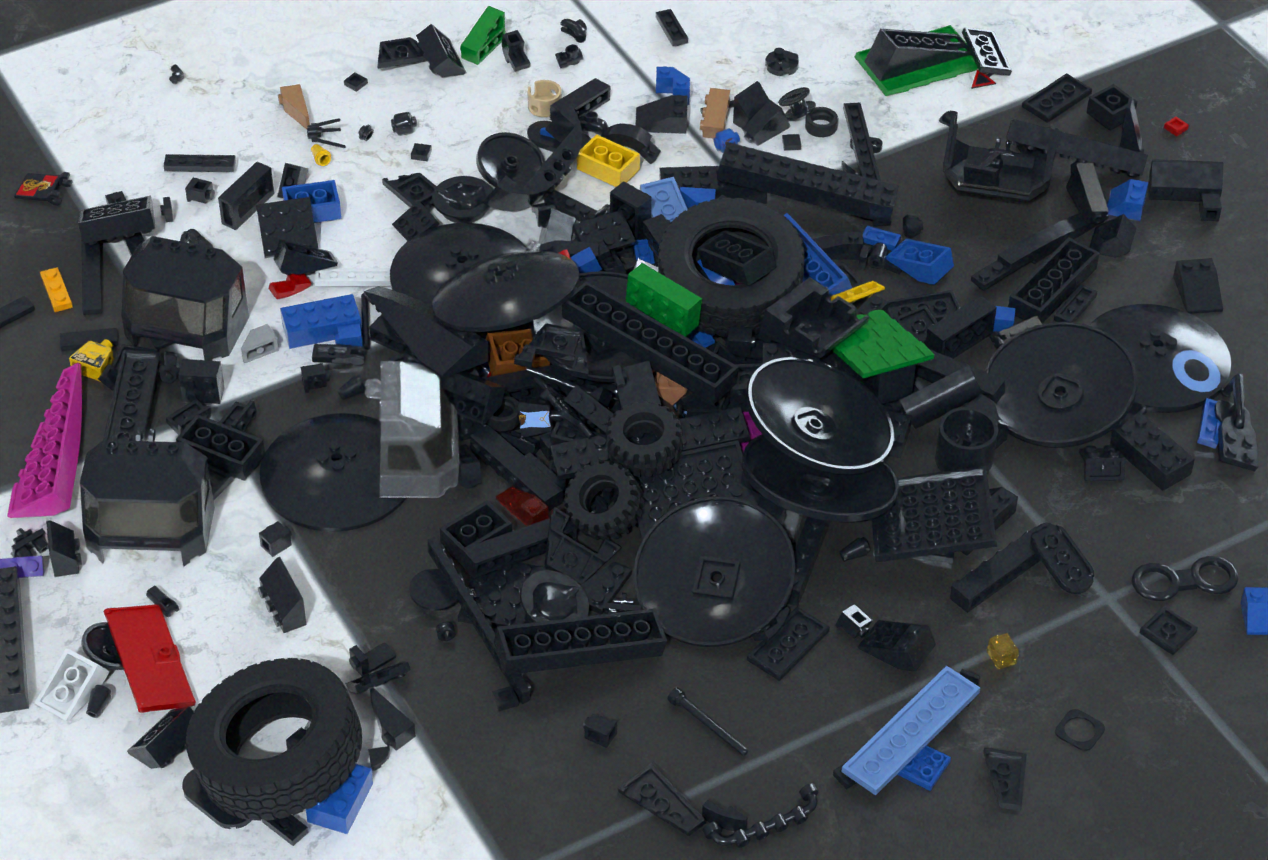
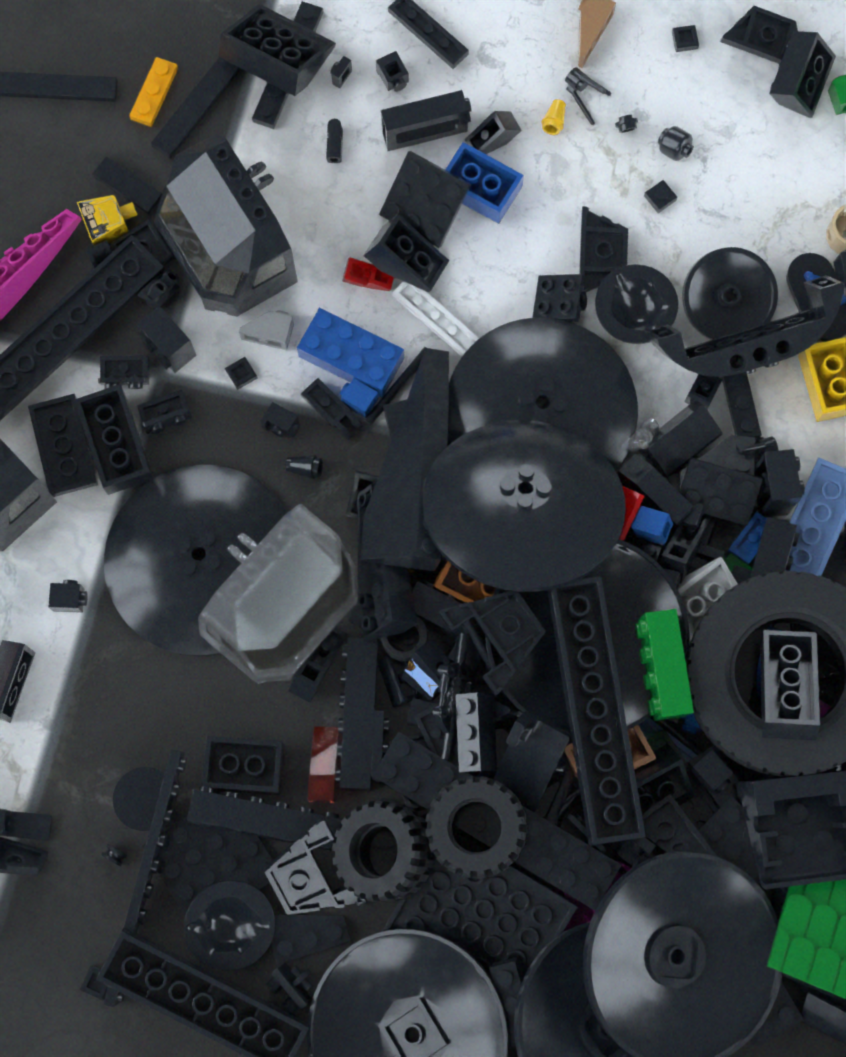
camera: 45 degrees right, 30 degrees up
none -> black tile [225,357,258,390]

